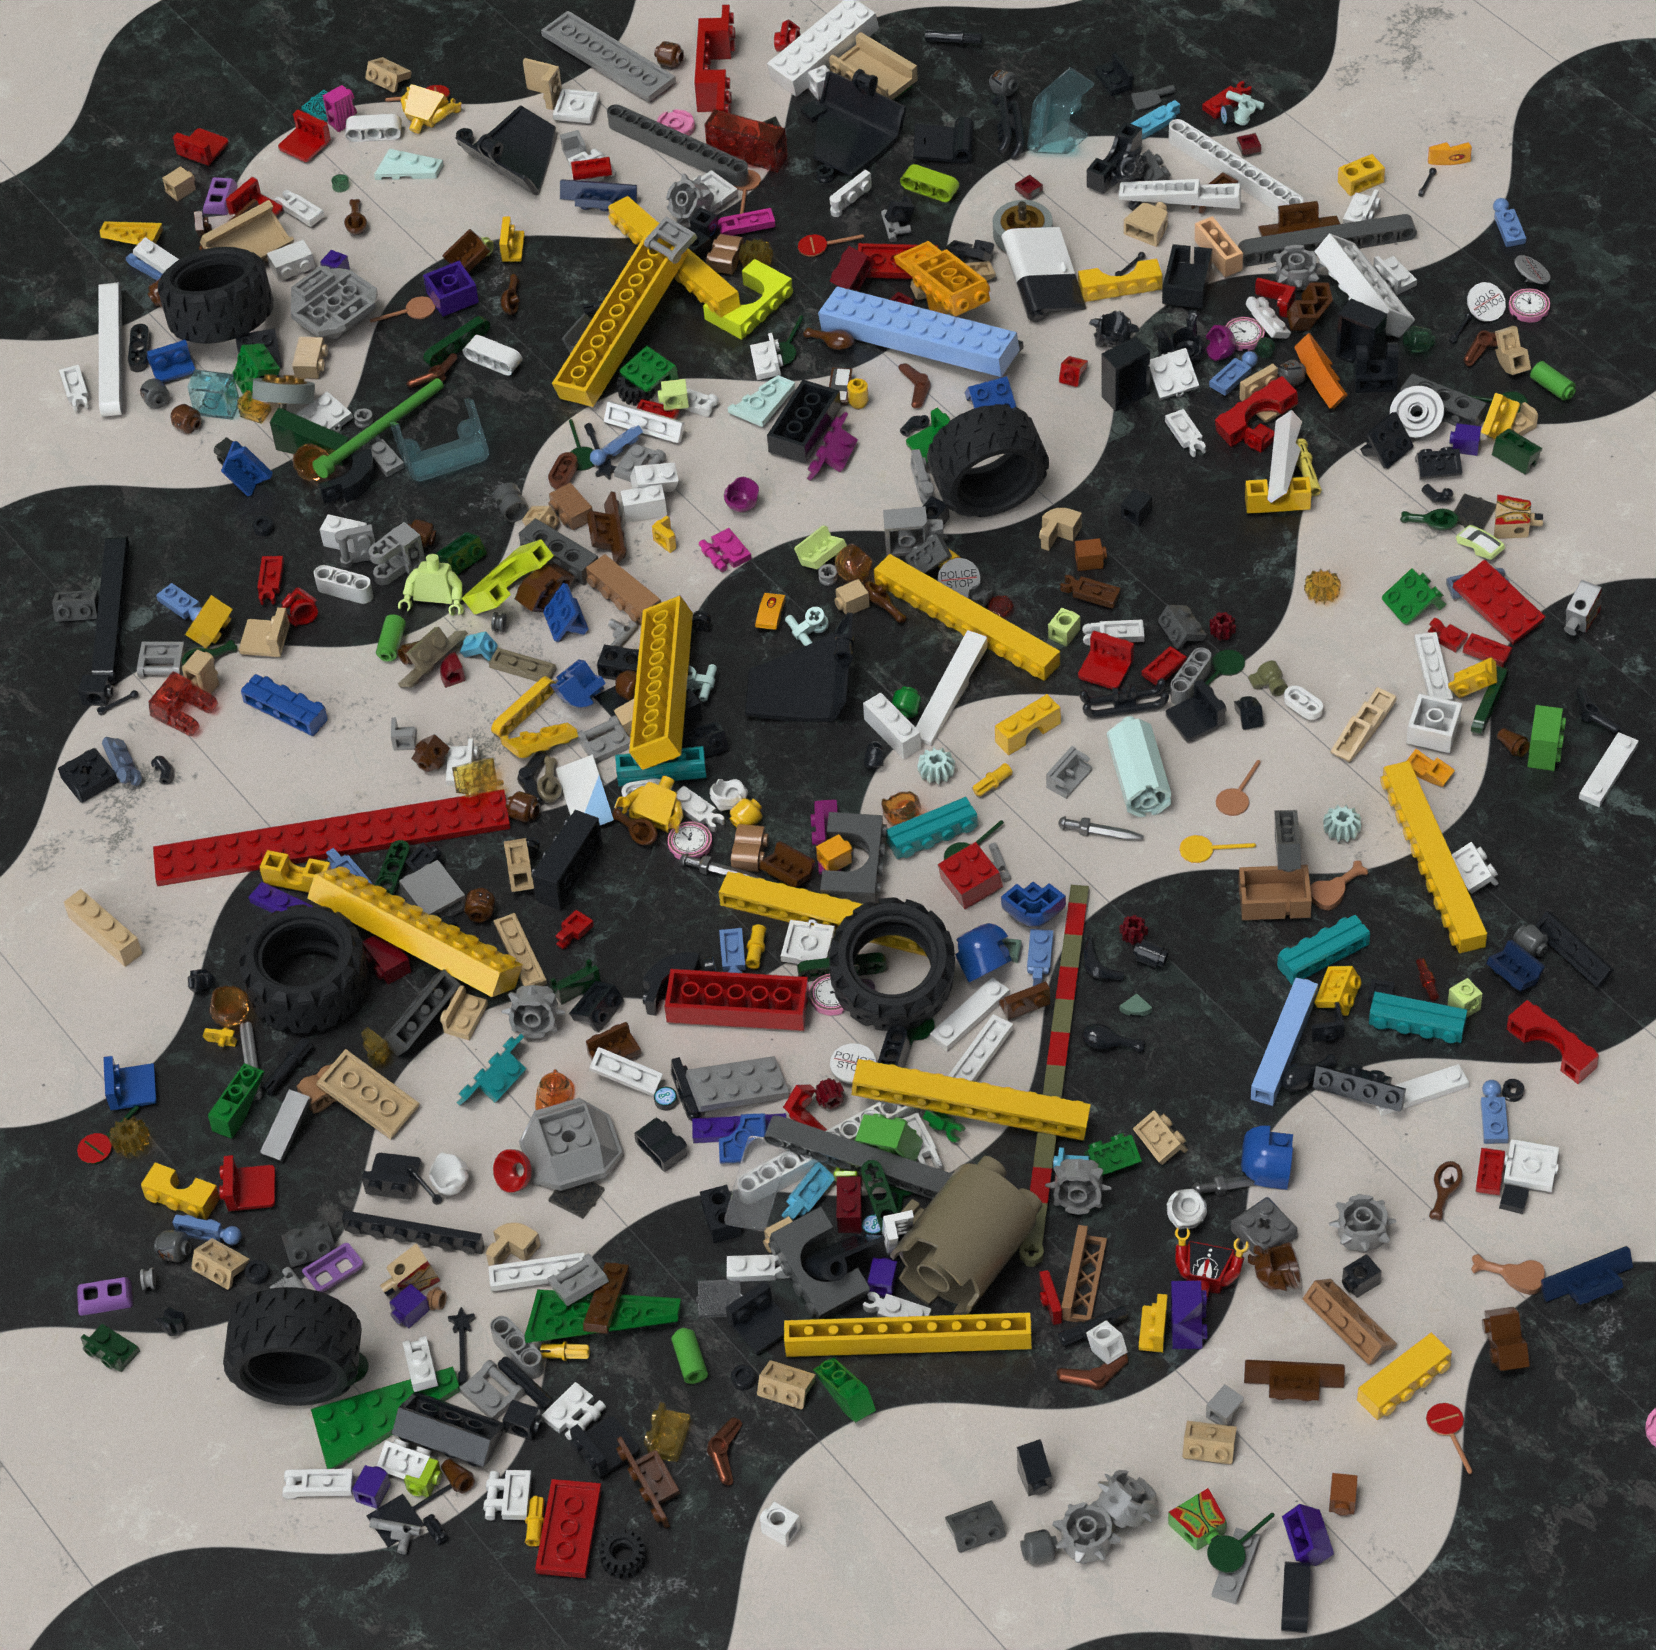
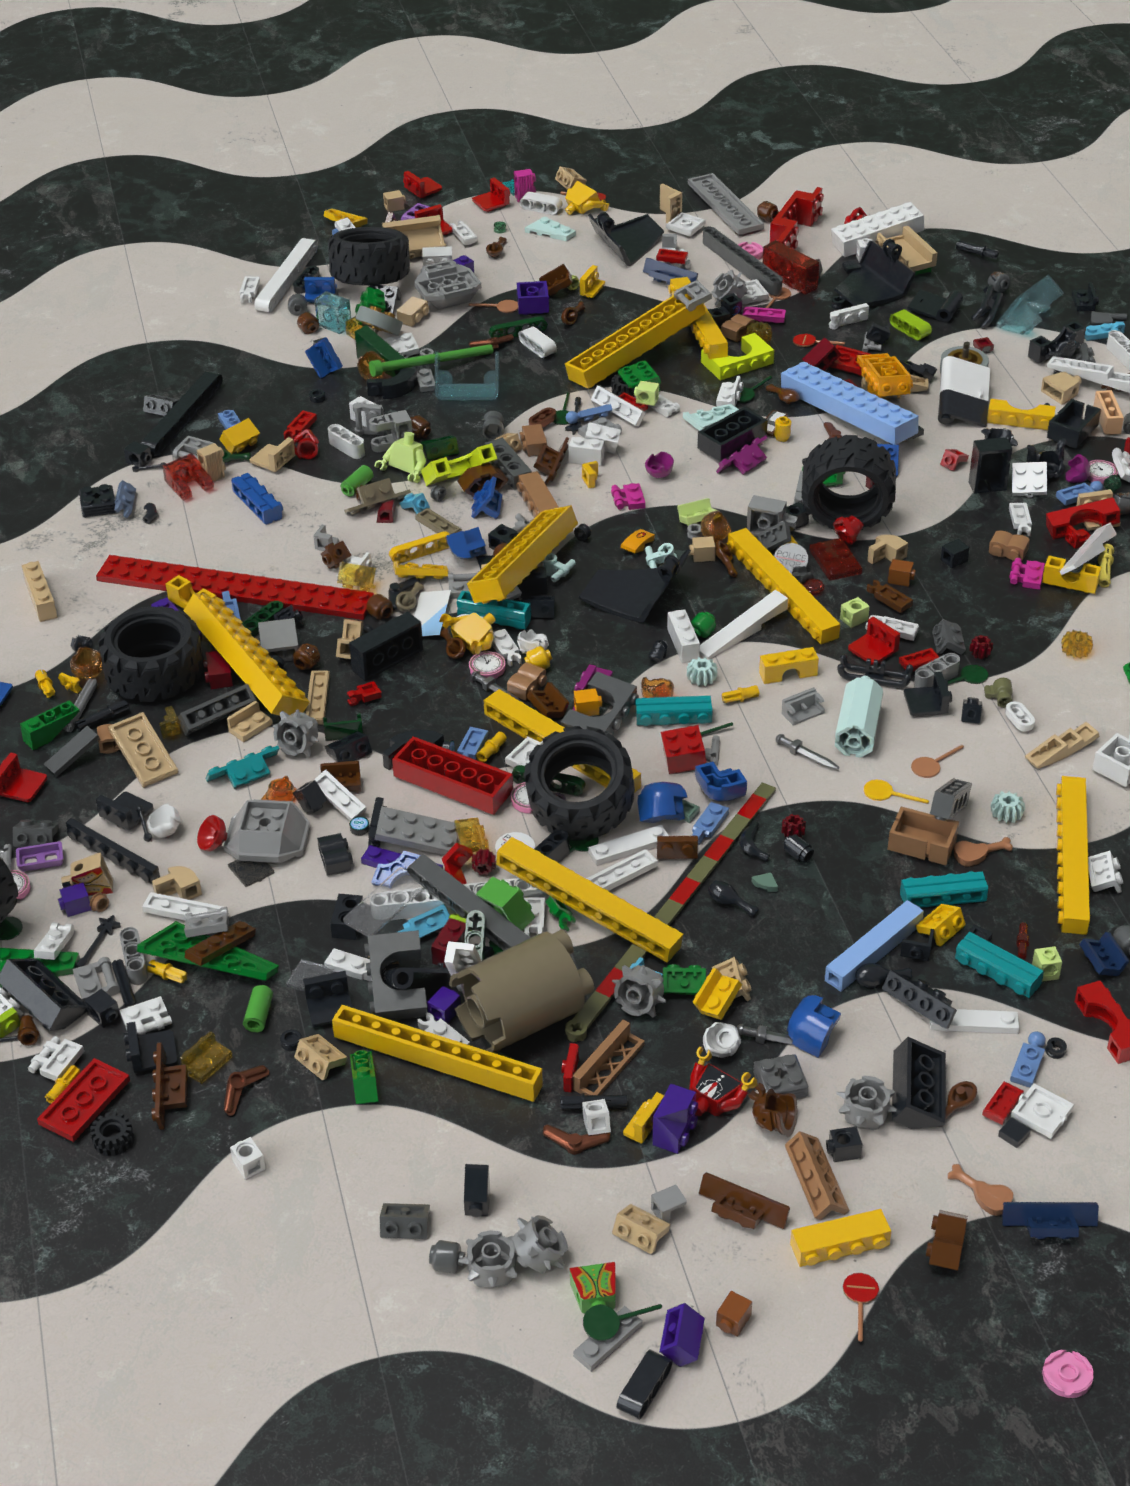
camera: 20 degrees right, 10 degrees down
light orange slope [1407,749,1455,787] -> none
none -> yellow axle [35,669,55,698]
none -> black brick [293,780,328,813]
none -> clear yellow bracket [454,817,489,852]
none -> yellow bracket [693,968,742,1020]
none -> clear red plate [809,538,862,581]
none -> red piece [833,516,864,544]
none -> black slope [892,1037,946,1129]
none -> medium nougat brick [989,531,1030,560]
none -> dark pink plate [1009,558,1045,590]

